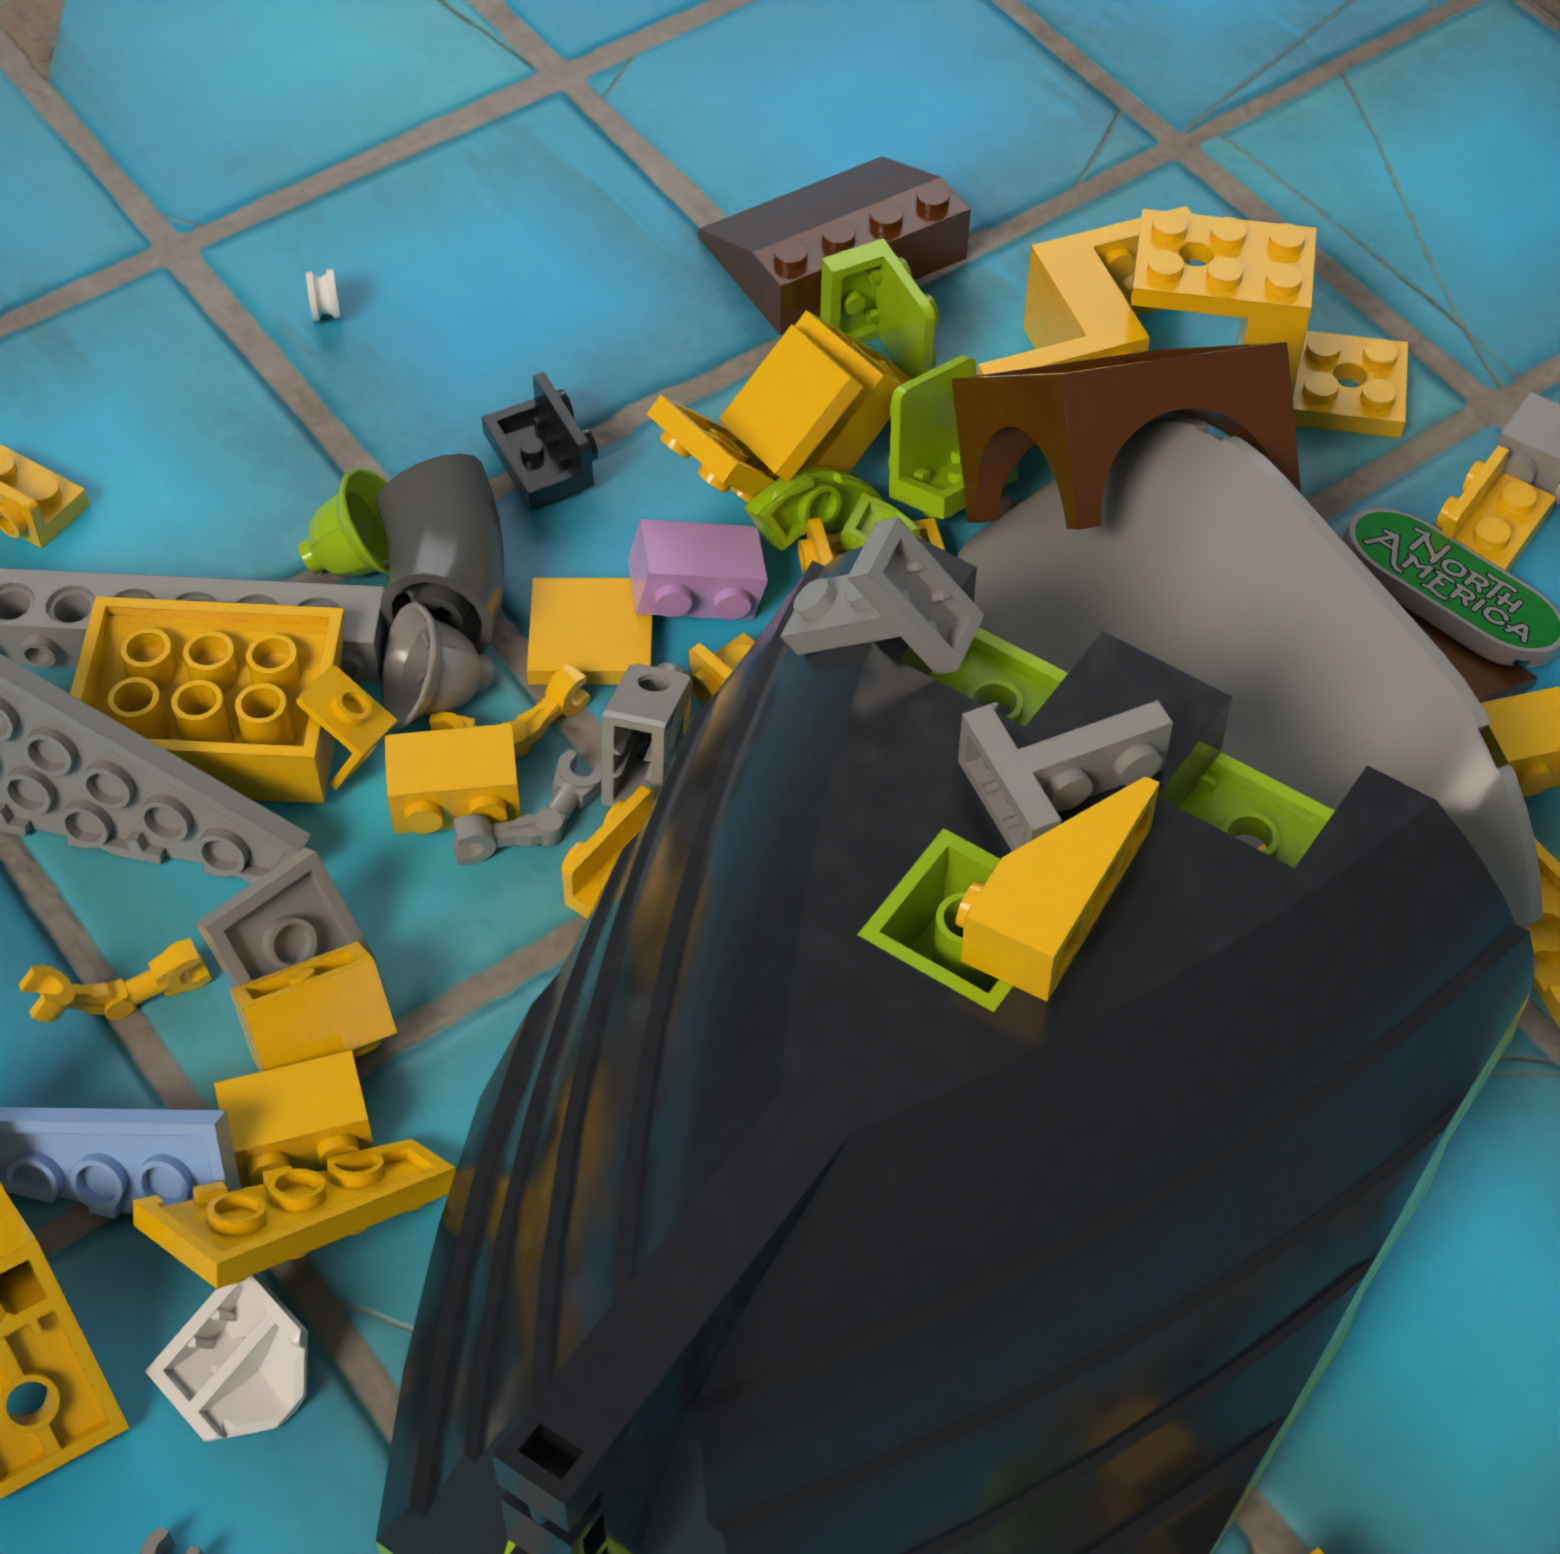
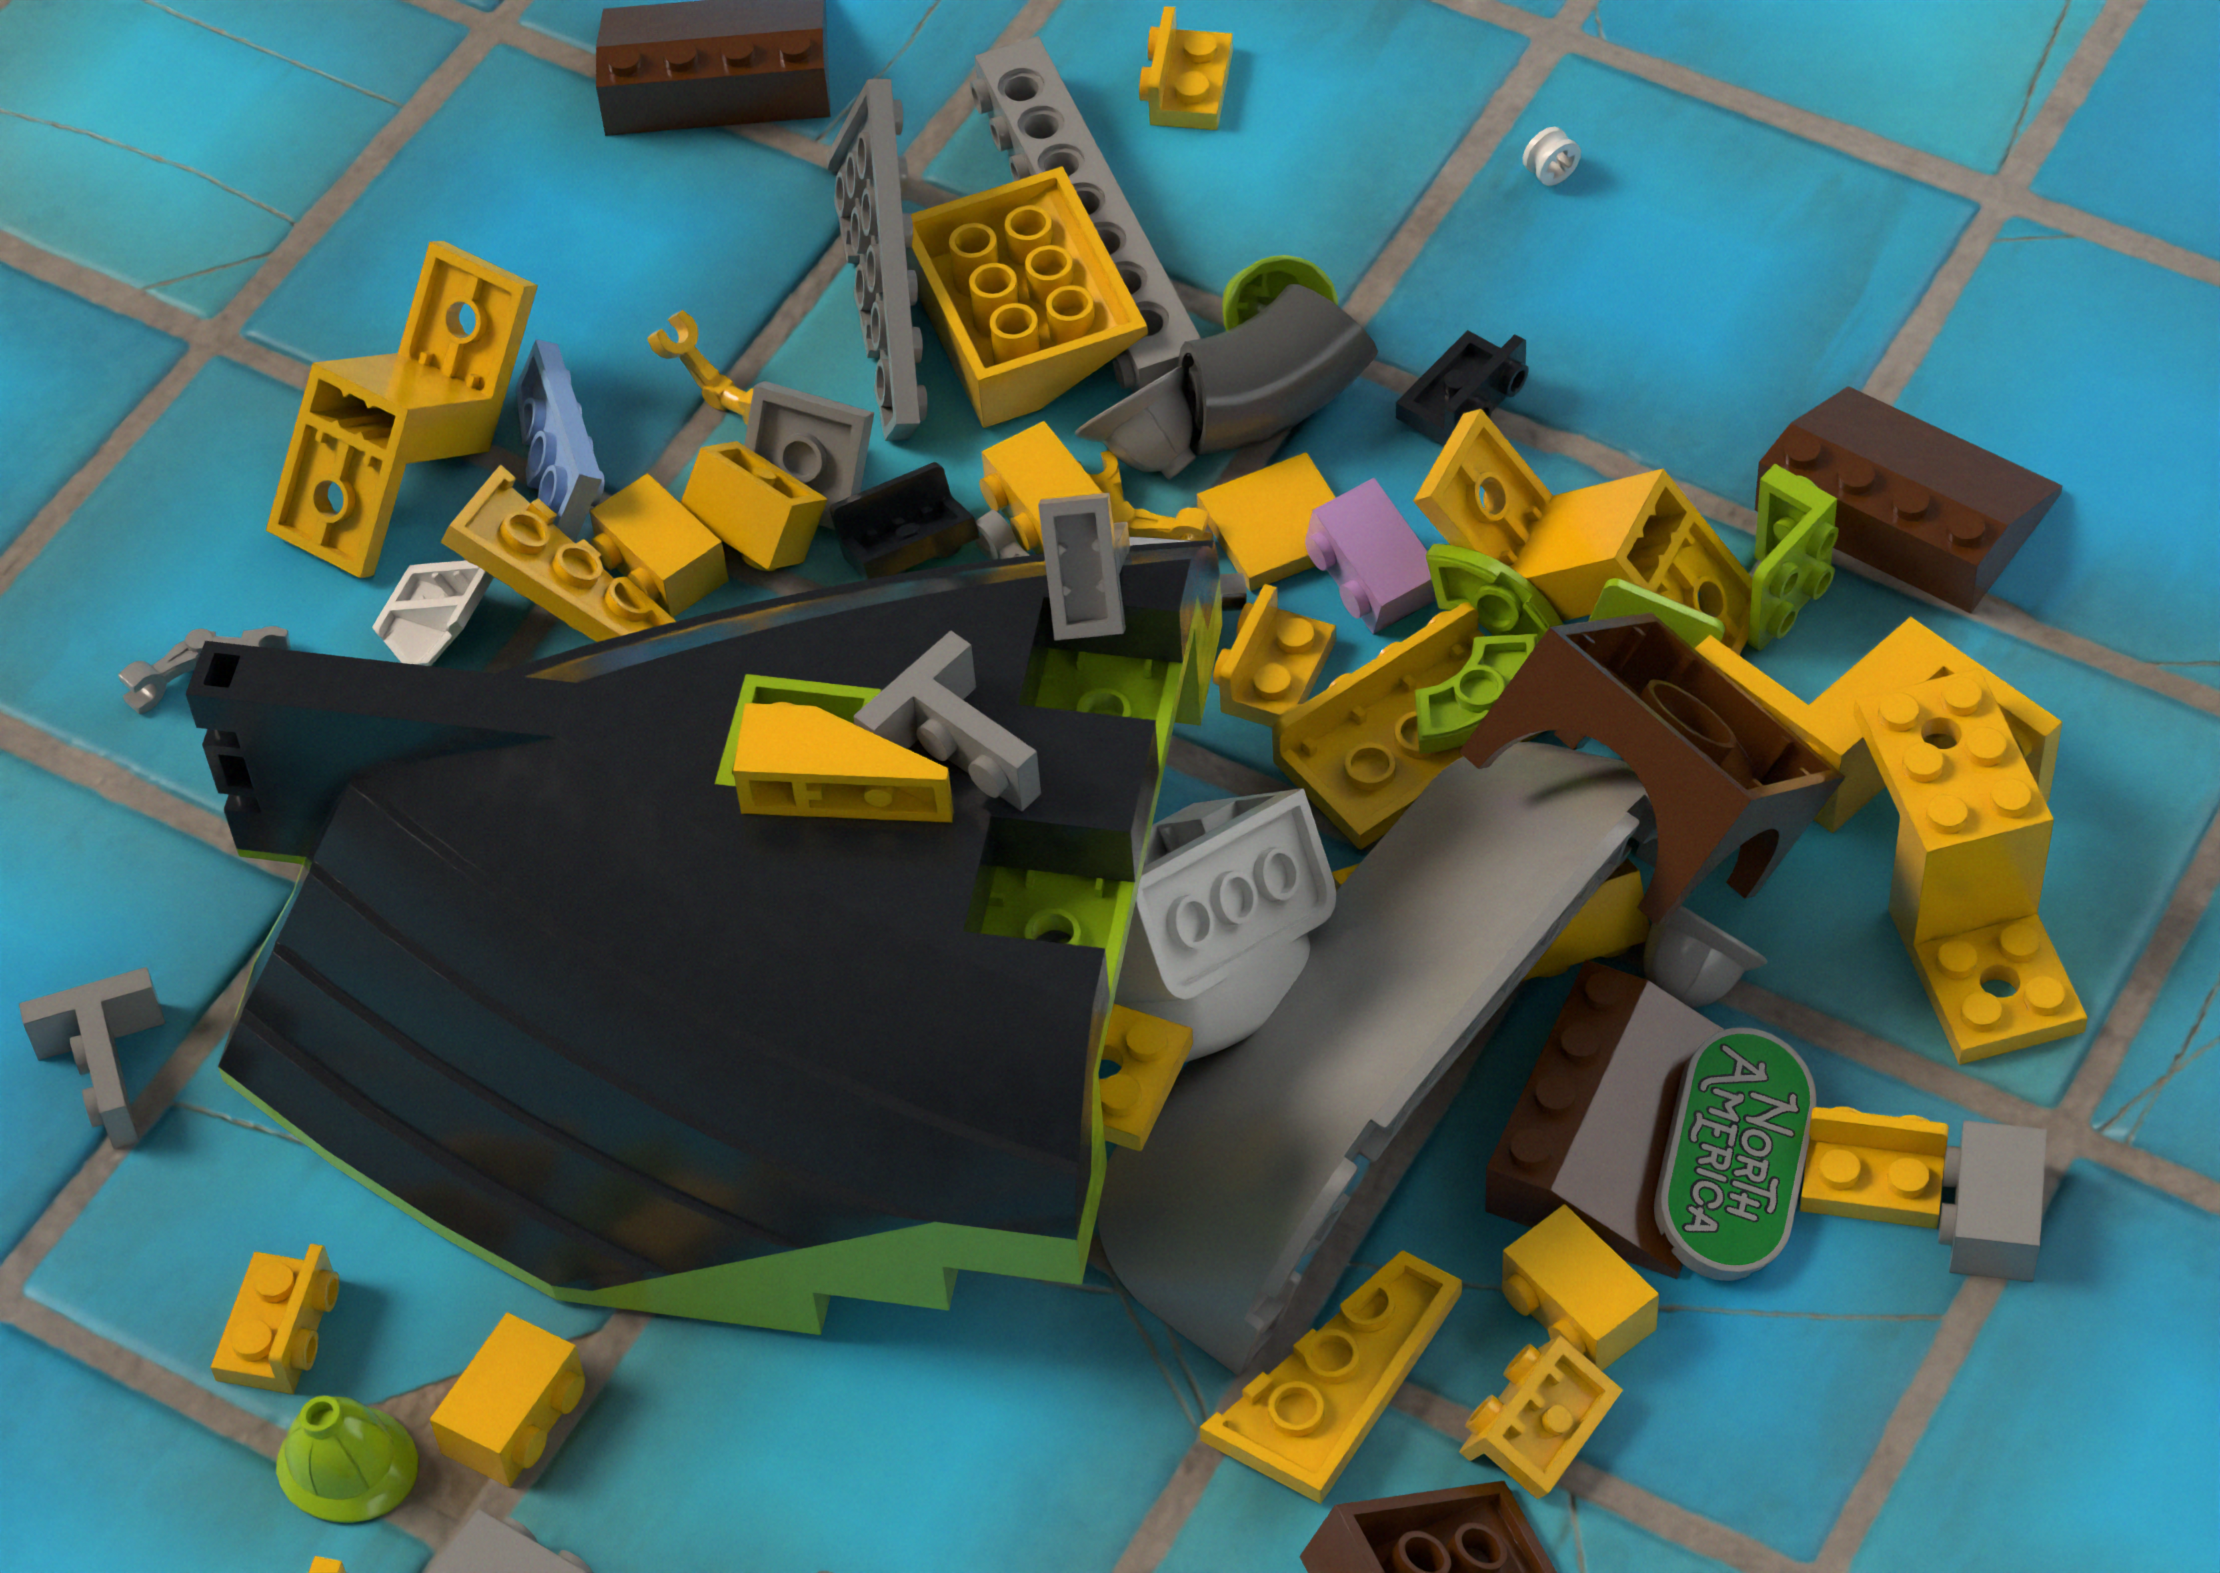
camera: 70 degrees right, 0 degrees up
yellow bracket [296,665,398,790] -> none
yellow tile [719,324,864,482] -> none
none -> black bracket [829,462,980,580]

